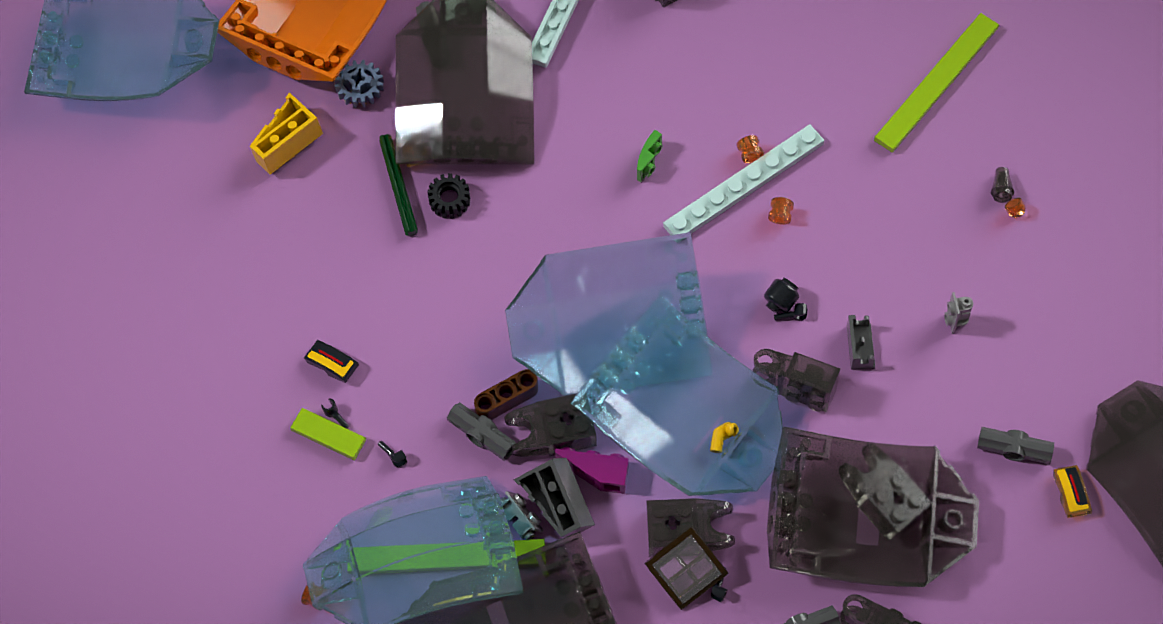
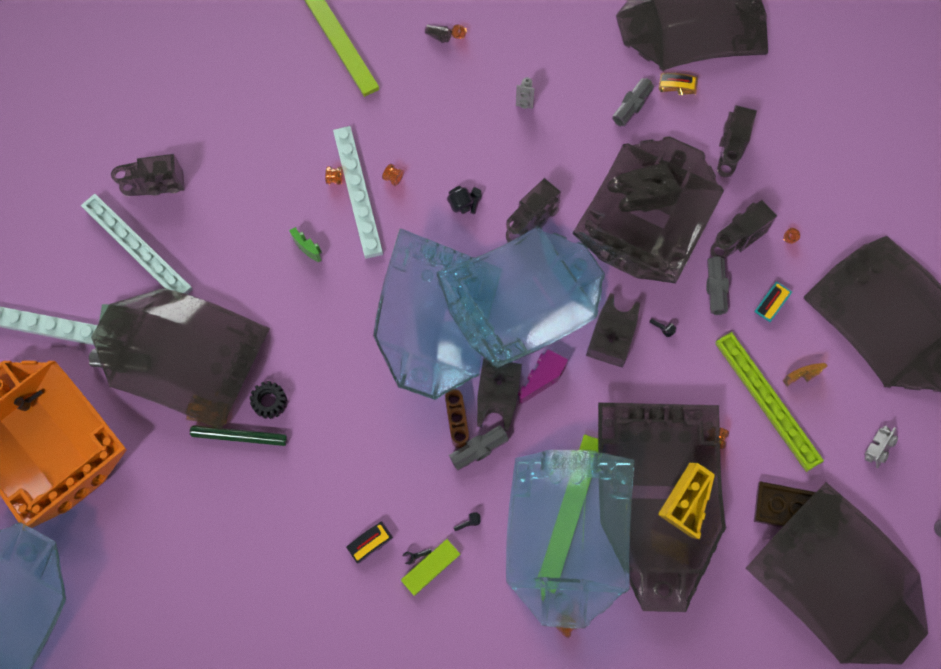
camera: 70 degrees left, 5 degrees up
yellow wedge [250,92,323,175] -> none
sand blue gear [334,60,384,108] -> none
light grey hinge [498,491,544,540] -> none
dark grey wedge [513,458,595,537] -> none
clear piece [644,526,729,610] -> none
yellow arm [710,422,739,453] -> none
dark grey hinge [847,315,875,370] -> none
none -> clear smoke brick [717,105,757,178]

